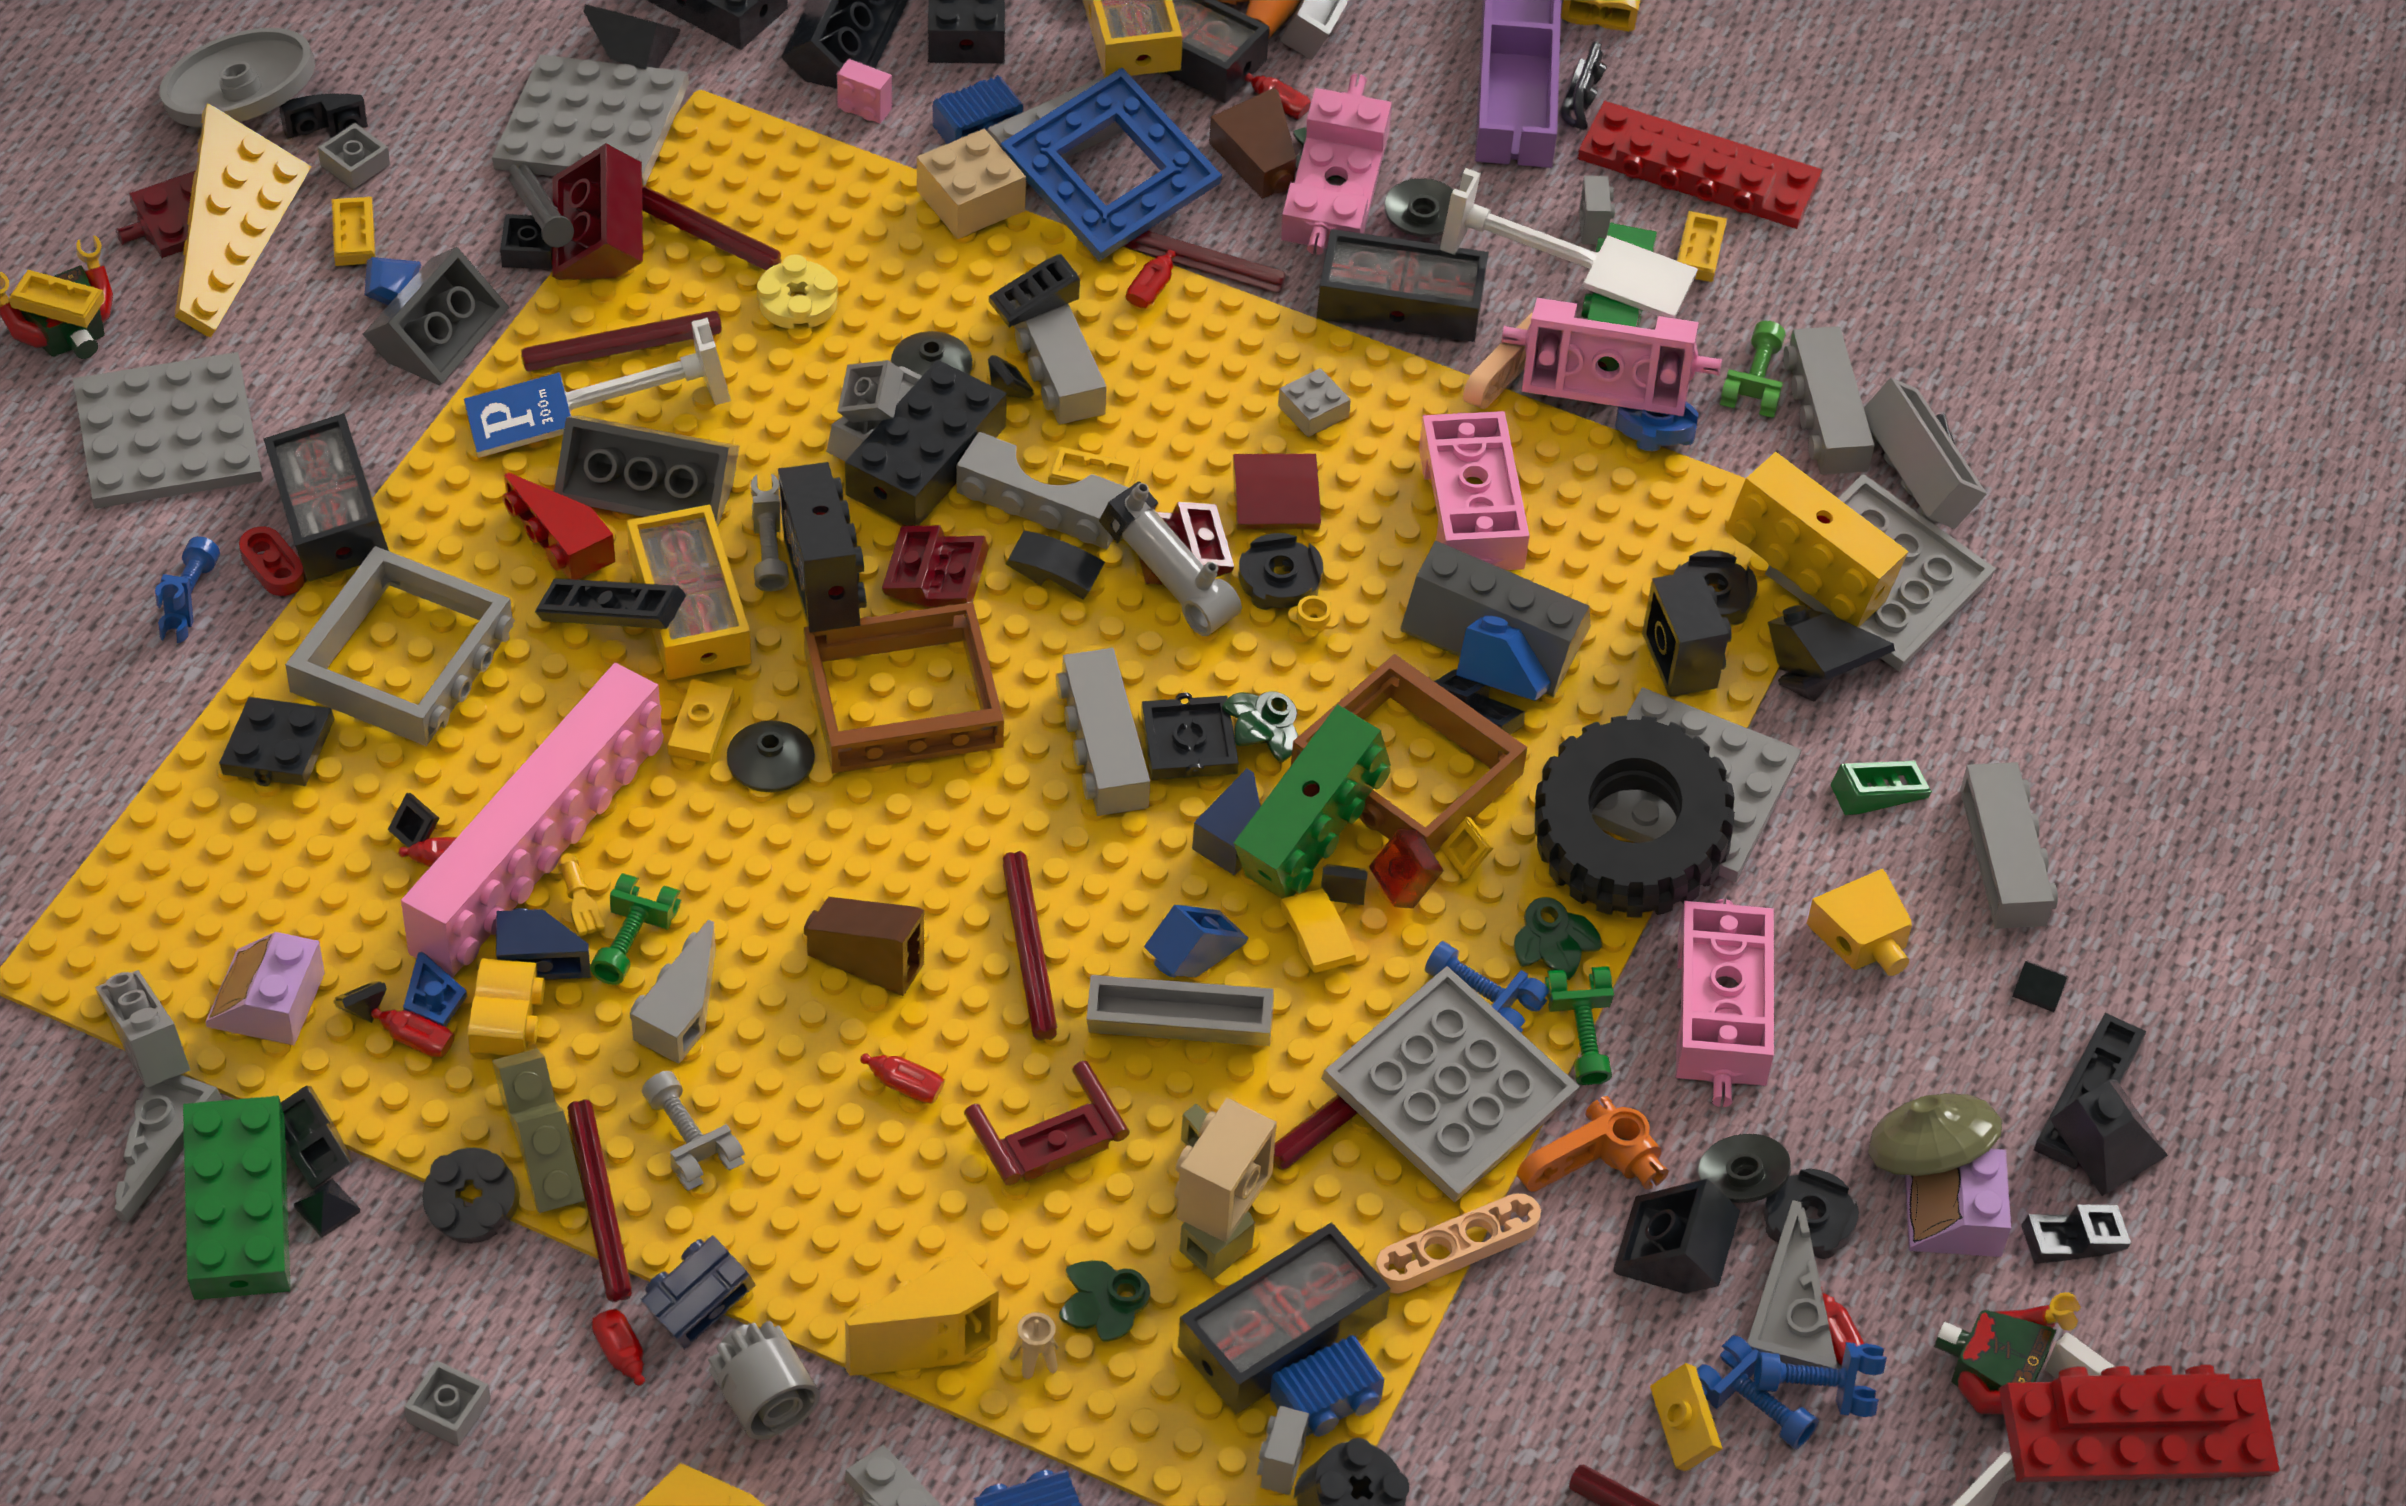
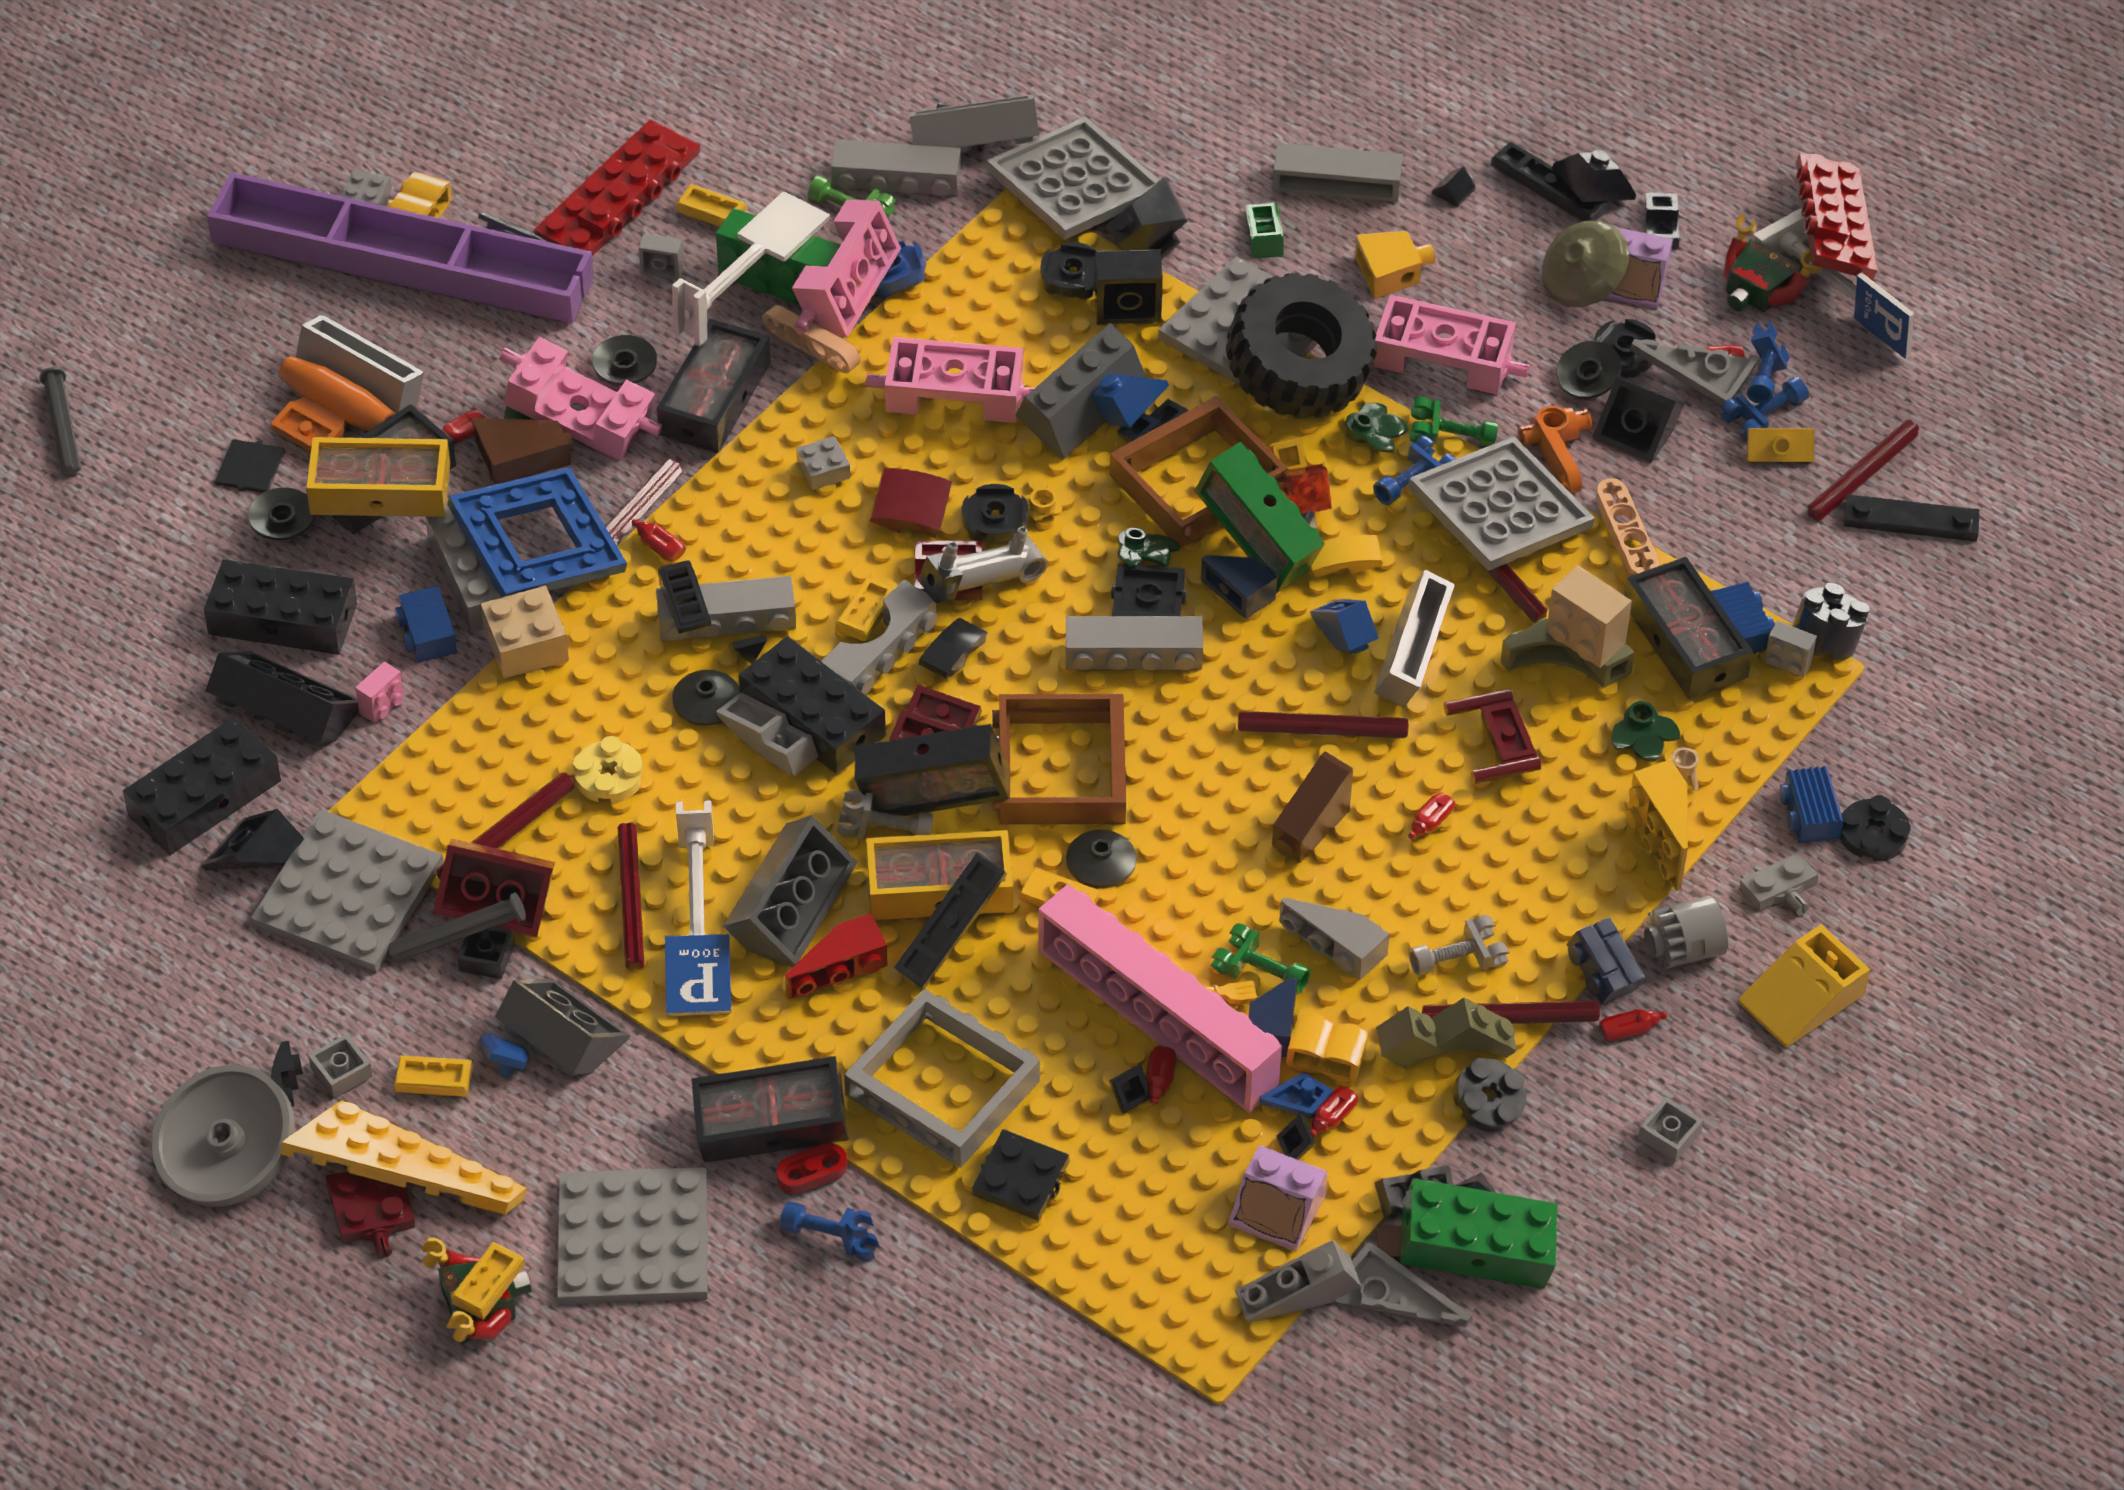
camera: 75 degrees left, 0 degrees up
light grey piece [837,360,904,423] -> none
yellow brick [1725,452,1909,627] -> none

